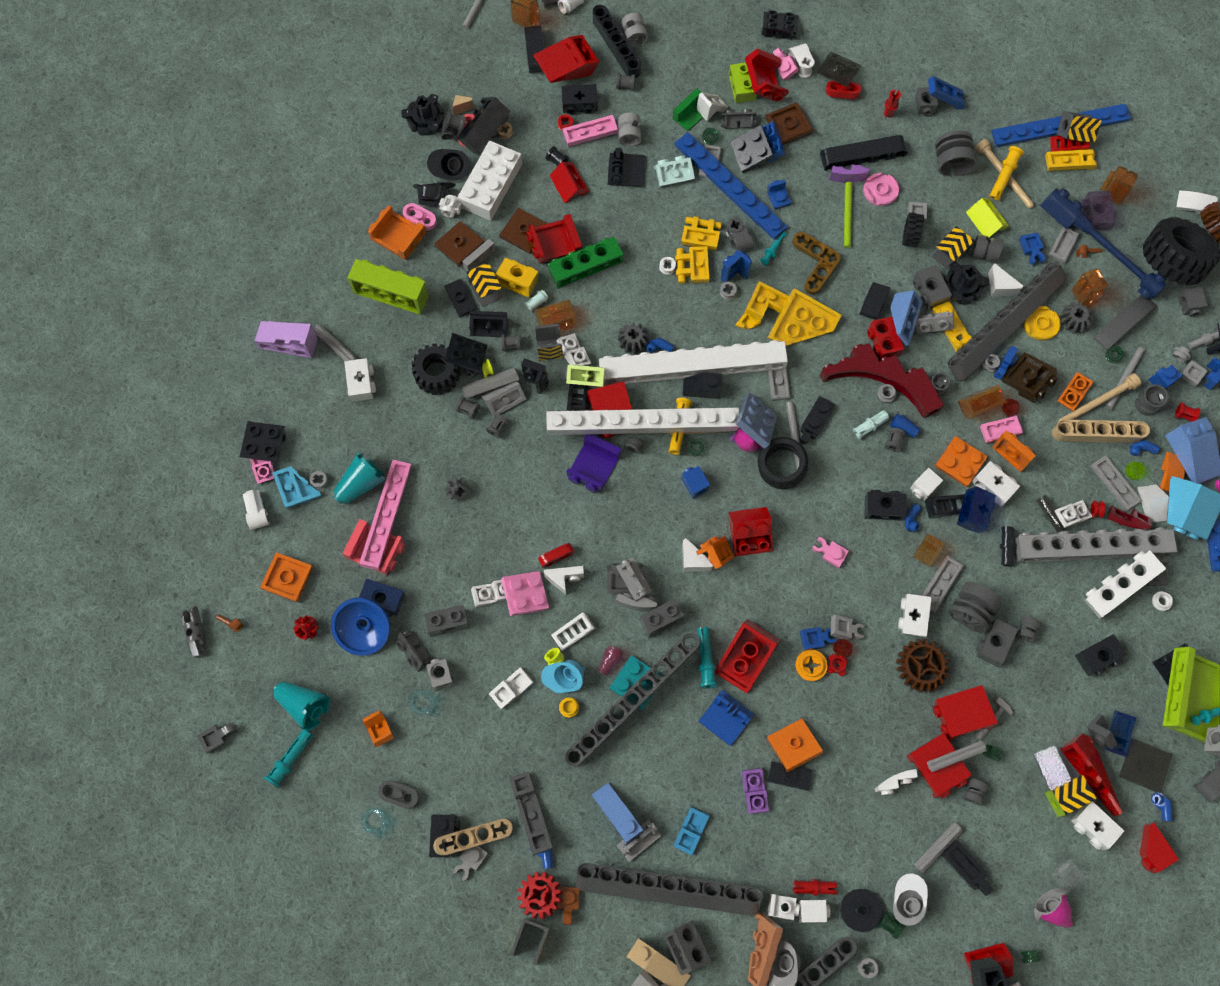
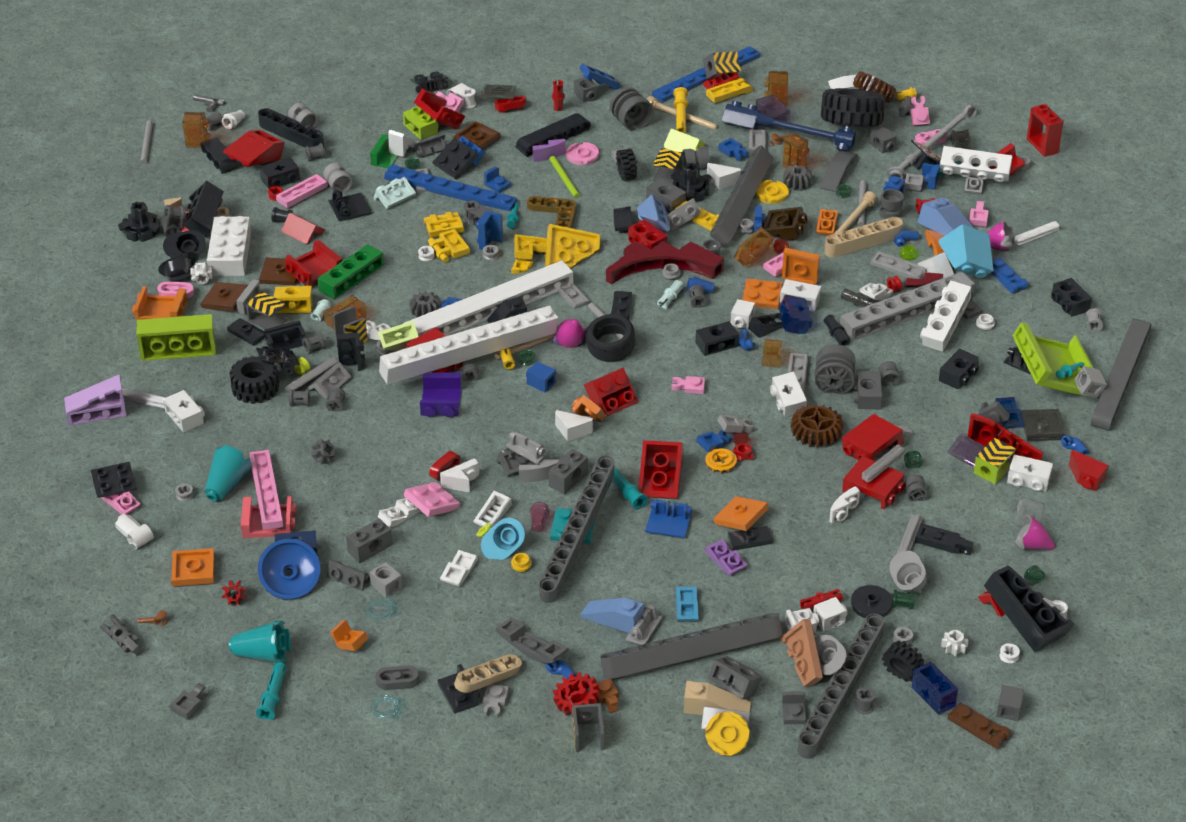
camera: 25 degrees left, 30 degrees down
medium azure wing [272,466,321,509] -> none
sand blue plate [736,392,777,449] -> none

